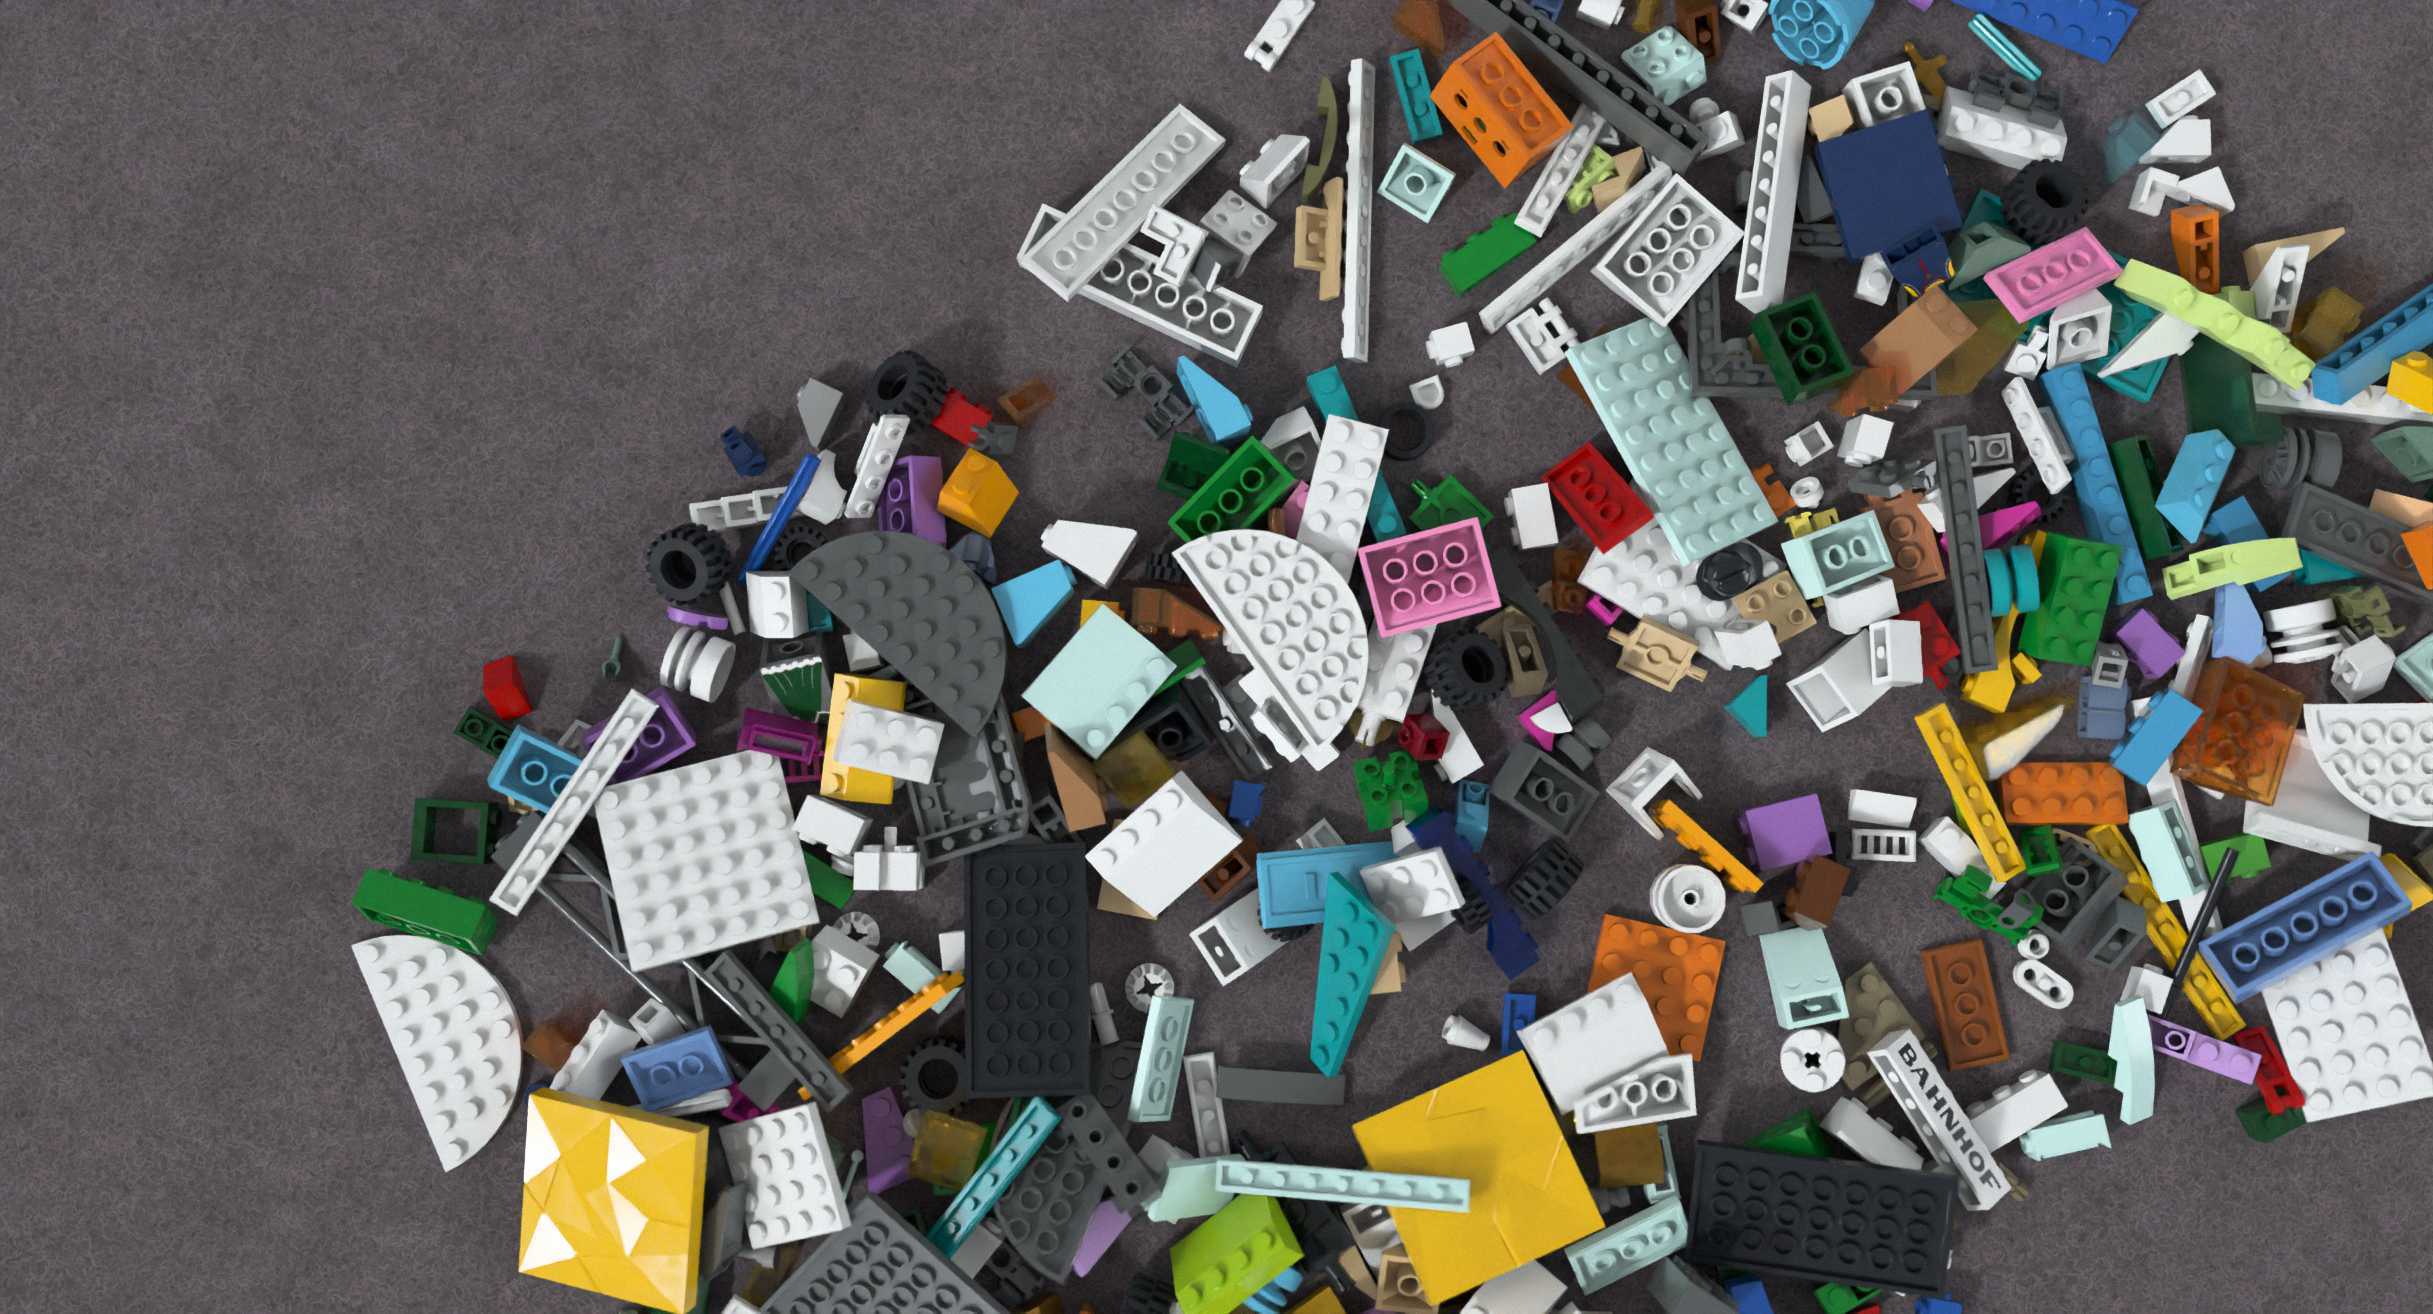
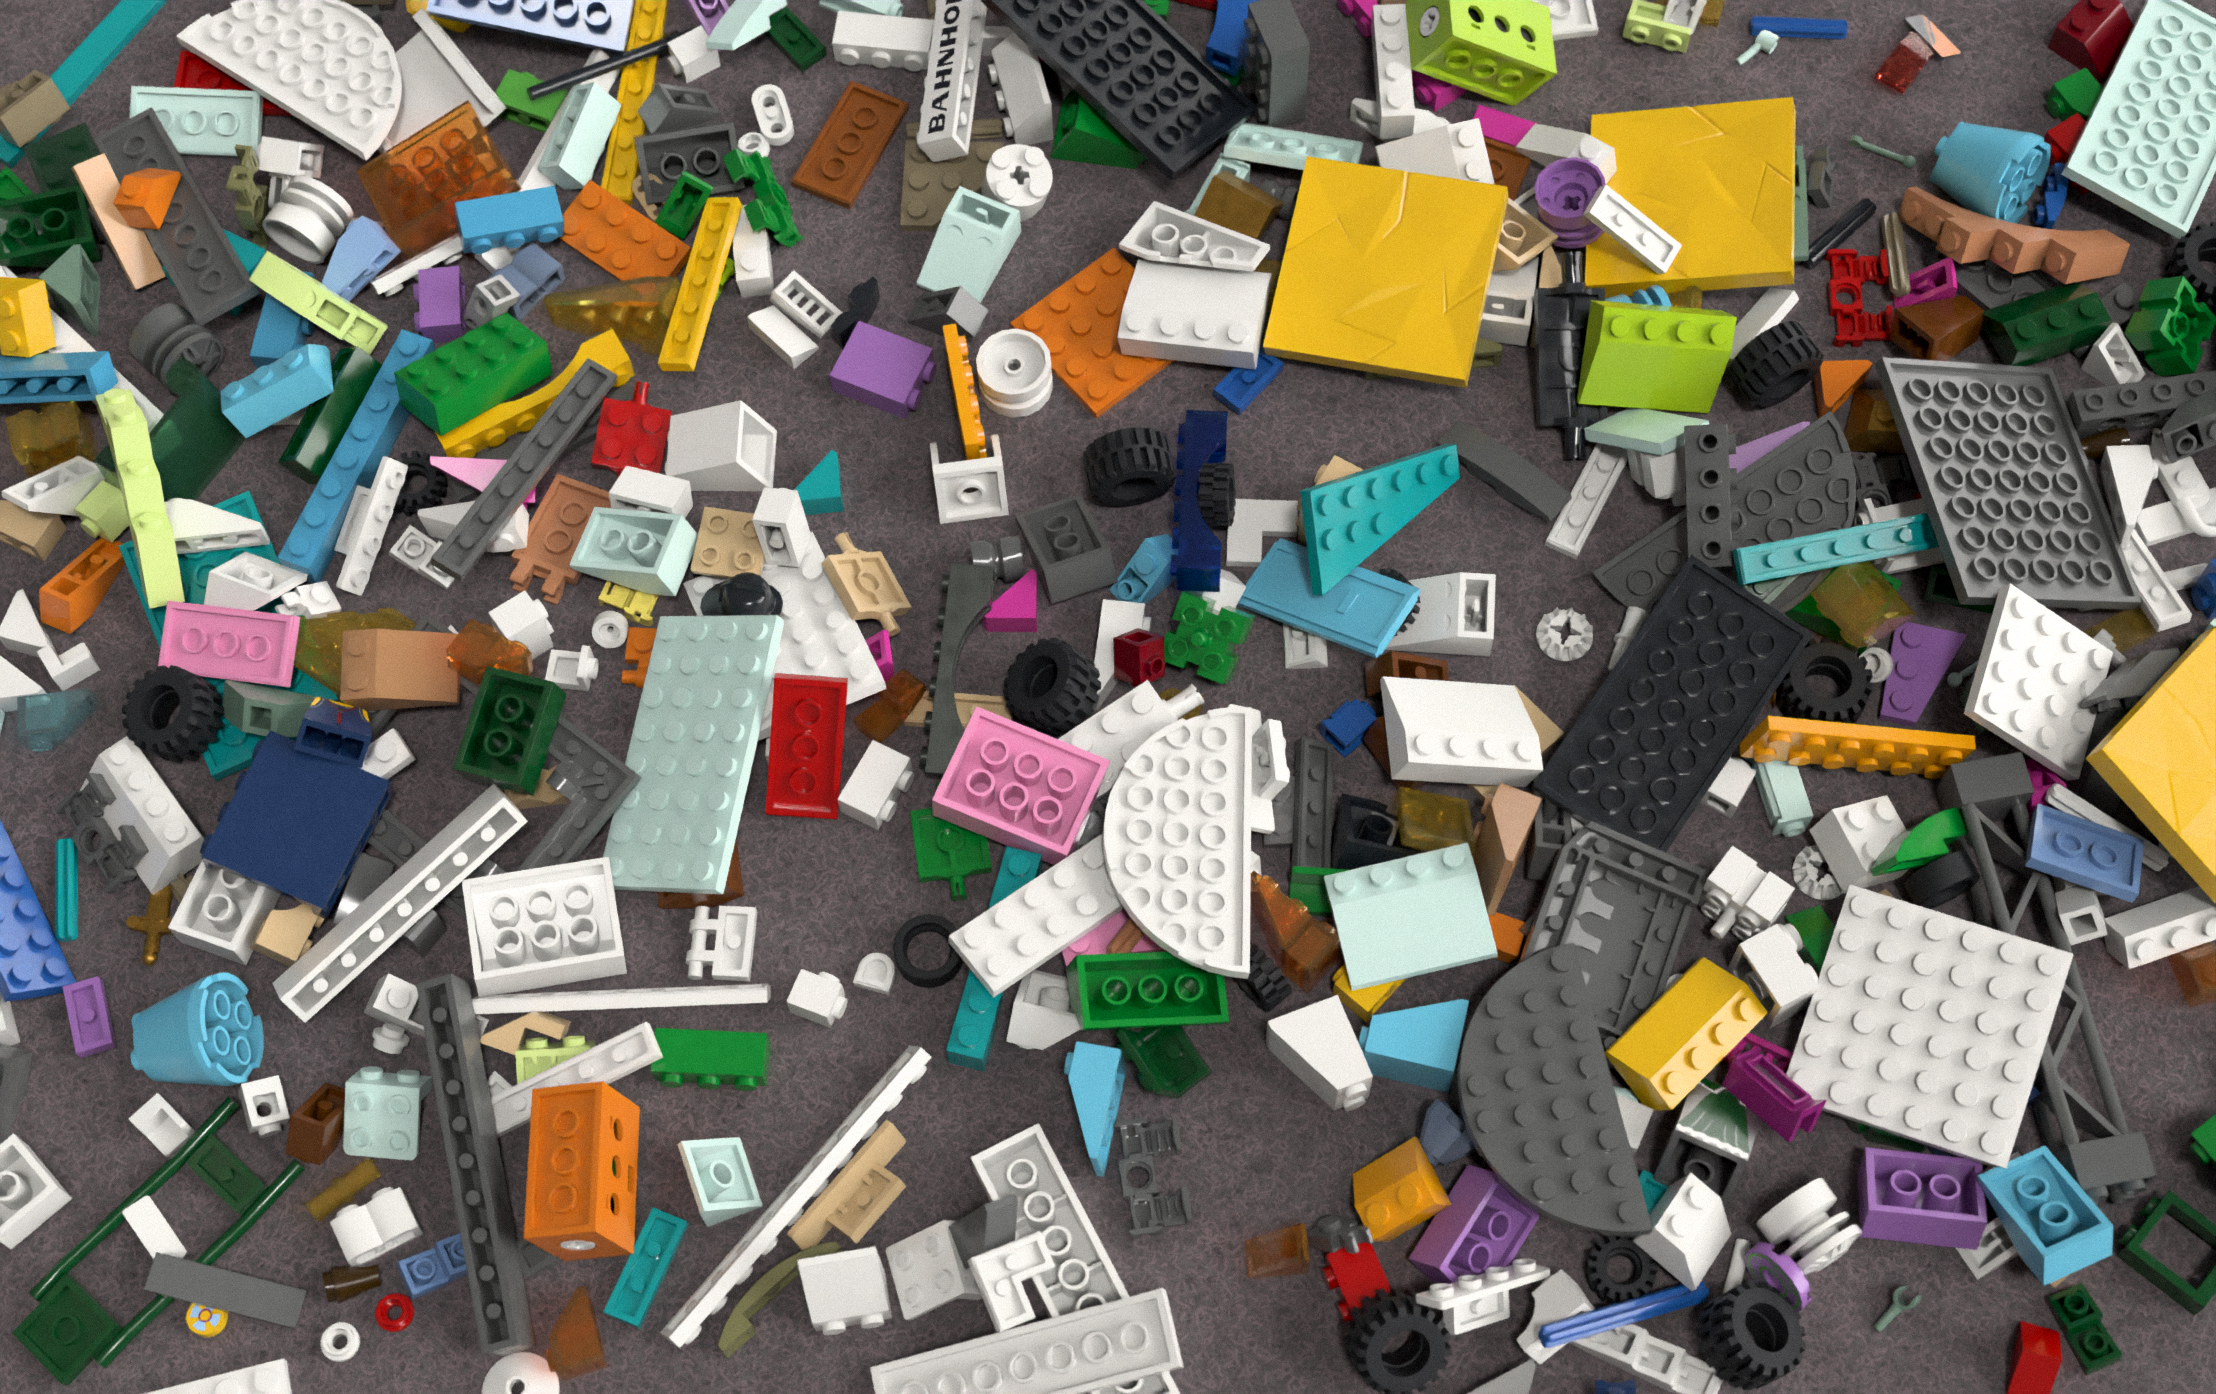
camera: 140 degrees left, 20 degrees down
white tile [489,688,659,916] -> none
dark grey plate [704,950,854,1113] -> none
white brick [832,698,945,784] -> none
light aqua tile [1127,996,1194,1122] -> none
light aqua tile [1215,1159,1471,1212] -> none
white plate [1359,846,1466,924] -> none
white cone [1442,1015,1490,1052] -> none
dark tan slope [1501,623,1548,698] -> none
white tile [1530,703,1573,733] -> none
reddish brown slope [1785,854,1851,931] -> none
dark grey plate [1848,454,1939,498] -> none
white brick [1869,619,1923,687] -> none
teal wheel [1983,544,2039,617] -> none
dark grey piece [1997,889,2035,929] -> none
yellow plate [2010,652,2042,684] -> none

